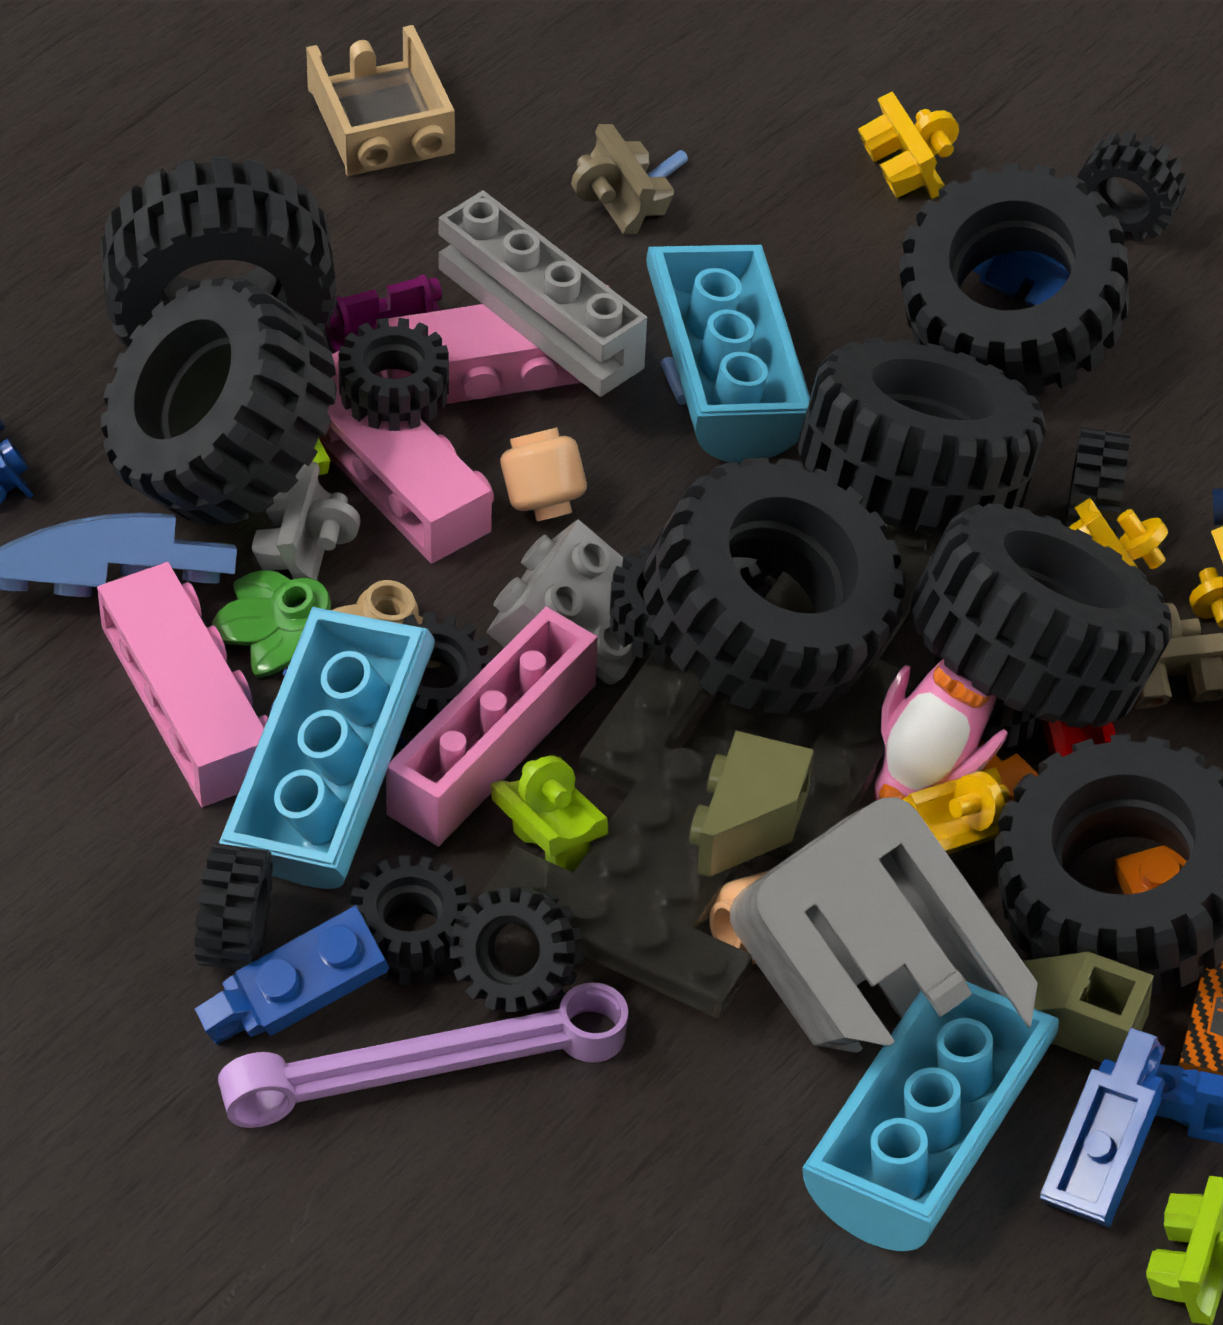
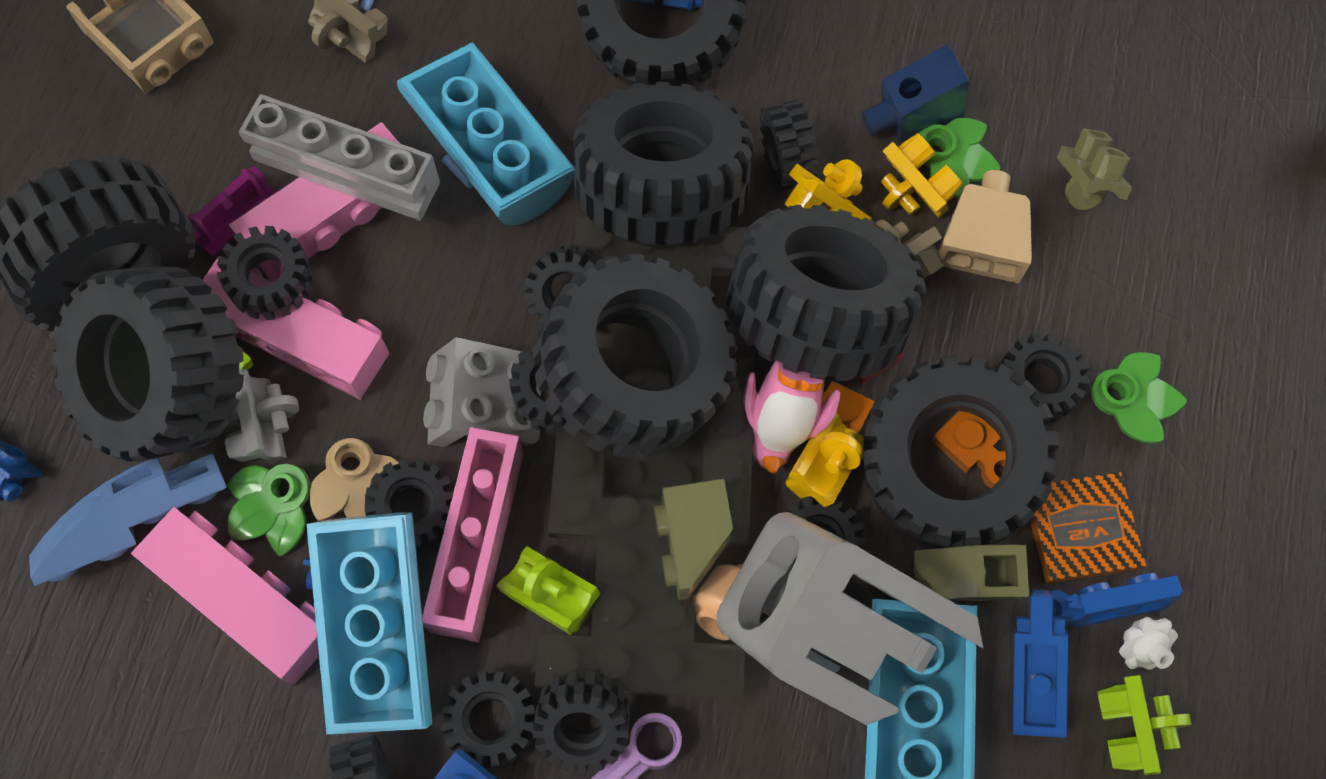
camera: 25 degrees left, 20 degrees up
light nougat head [500,427,587,521] -> none

